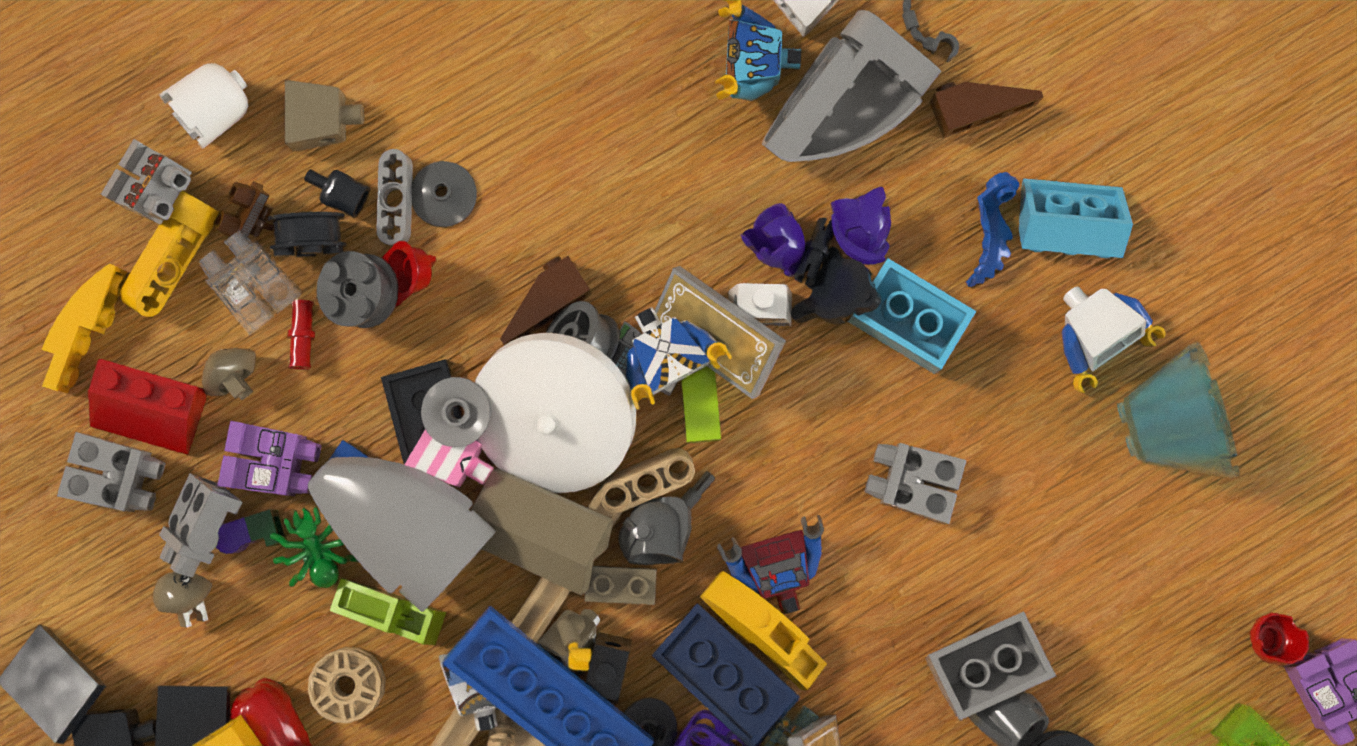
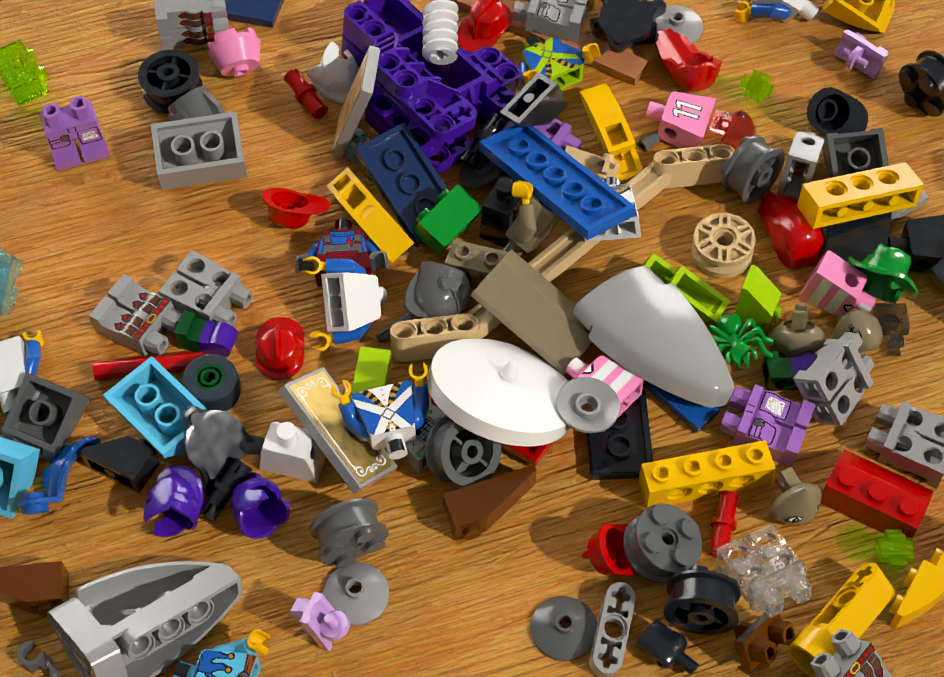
camera: 165 degrees left, 25 degrees down
none -> dark grey slope [1,372,90,462]
none -> medium lavender hips [40,95,110,171]
none -> black slope [80,436,160,493]
none -> light grey hips [89,274,182,356]
none -> red piece [93,351,206,380]
none -> leg [174,310,238,357]
none -> black wheel [182,354,241,411]
none -> red piece [256,317,304,380]
none -> red piece [261,188,331,229]
none -> lavender hips [290,592,350,652]
none -> white torso [302,256,387,351]
none -> dark grey wheel [309,498,388,568]
none -> light grey dish [323,562,389,626]
none -> green brick [413,184,482,256]
none -> yellow brick [638,440,775,509]
none -> lime slope [735,264,784,333]
none -> dark tan piece [768,303,826,357]
none -> bright pink torso [798,250,876,316]
none -> green hat [847,243,918,303]
none -> clear smoke plate [873,303,910,356]
none -> clear neon green gear [875,529,914,571]

